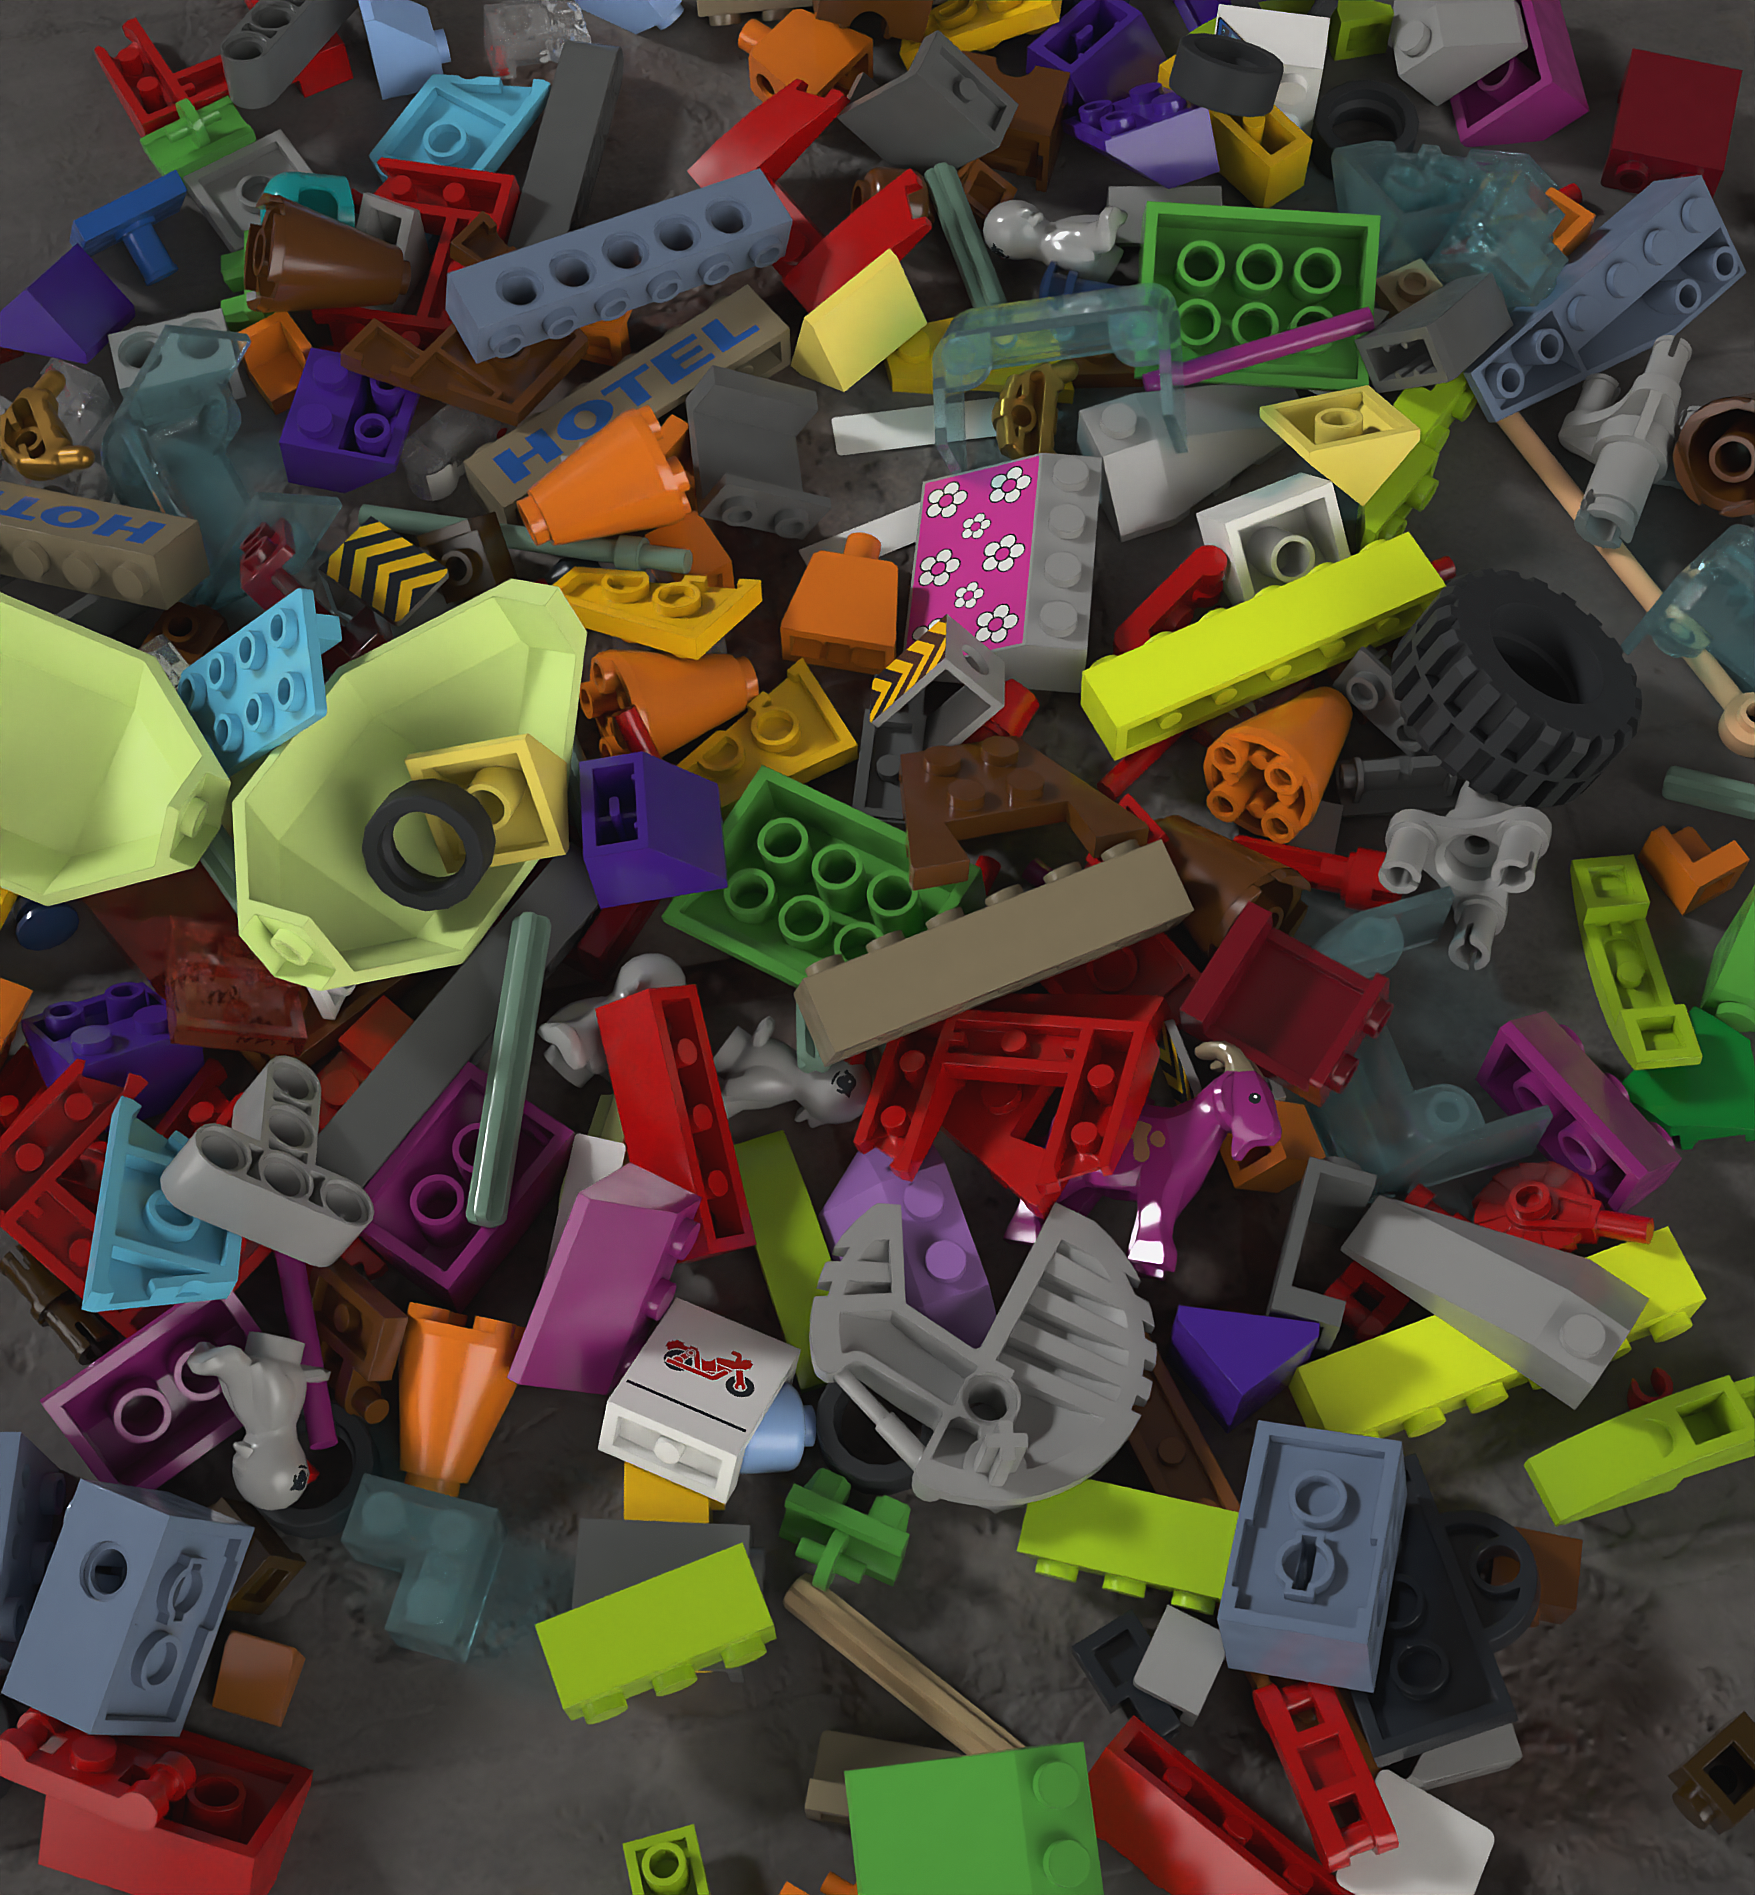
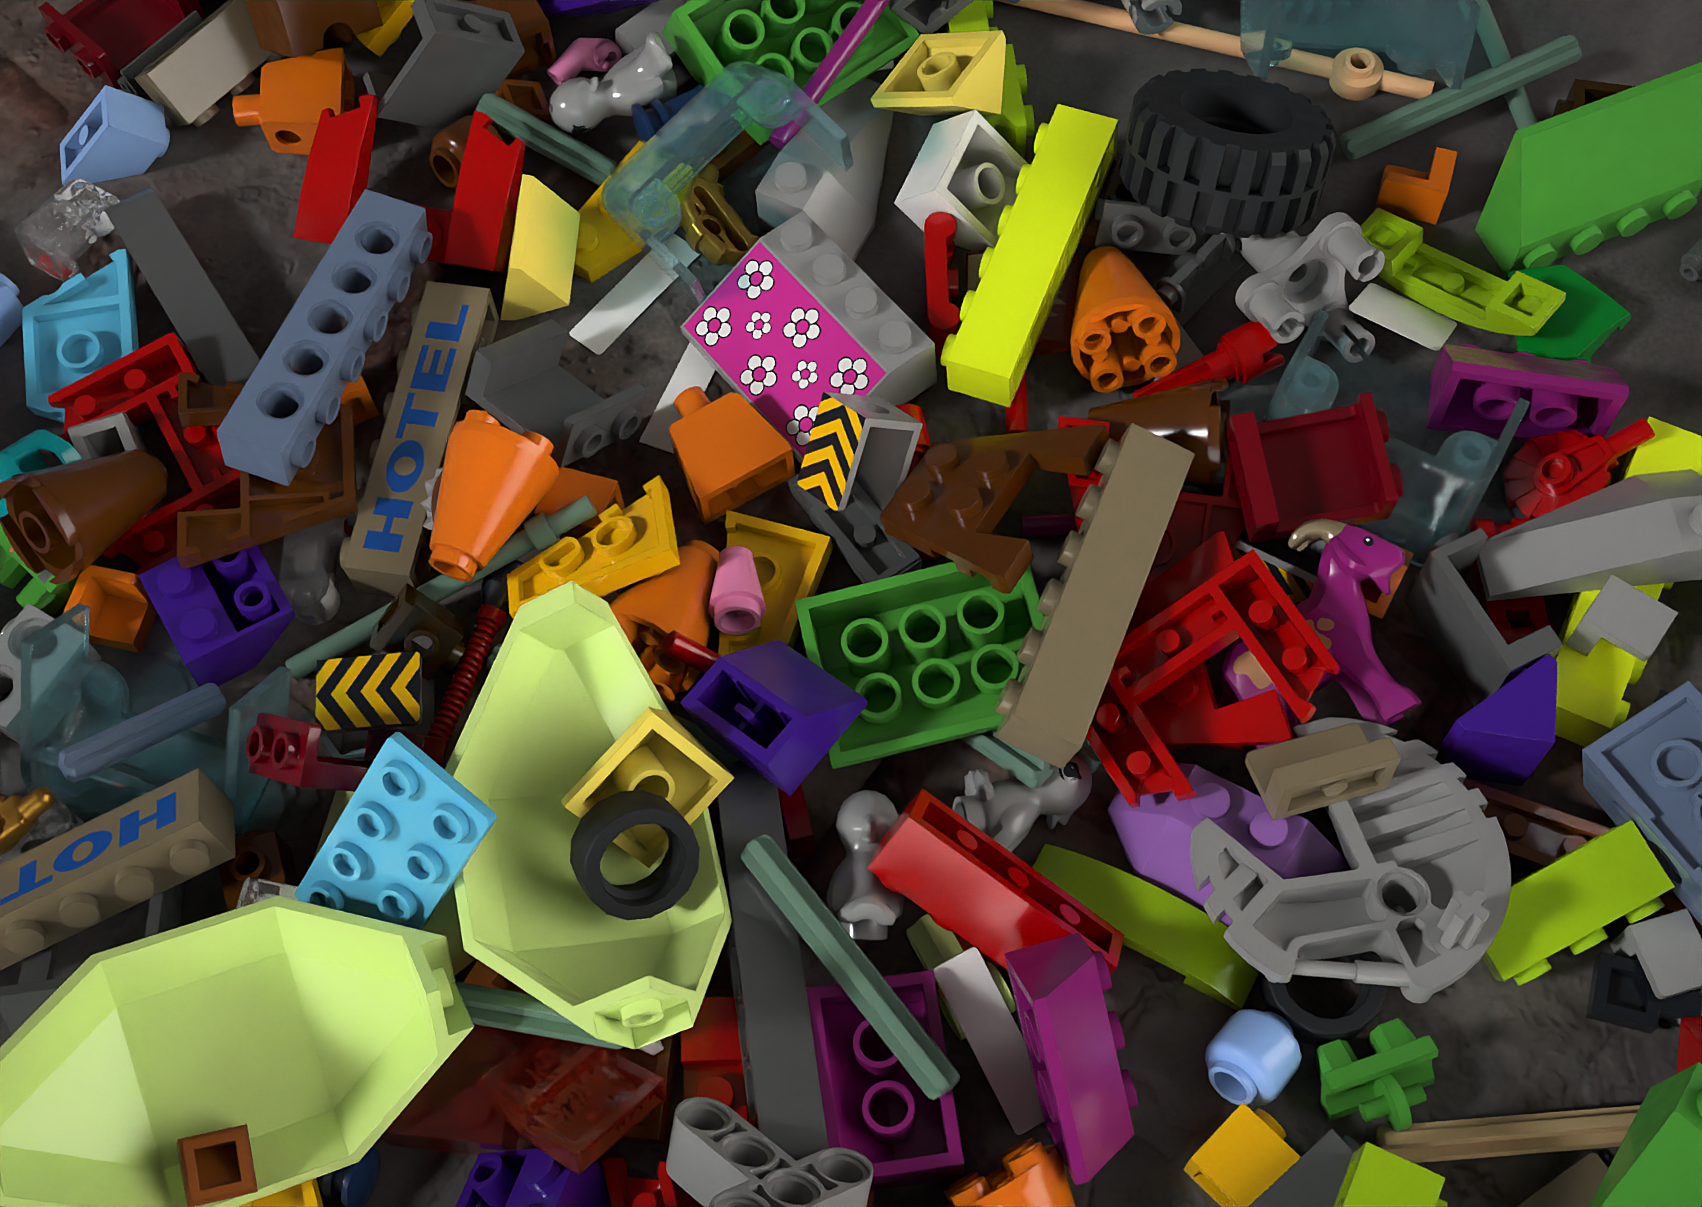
camera: 40 degrees left, 0 degrees up
white panel [598,1297,801,1504] -> none
none -> sand blue axle [56,683,227,782]
none -> bright pink arm [547,38,622,85]
none -> bright pink cone [708,546,766,635]
none -> dark tan panel [1245,722,1401,821]
none -> white sticker [1349,283,1457,351]
none -> light grey panel [1566,575,1678,661]

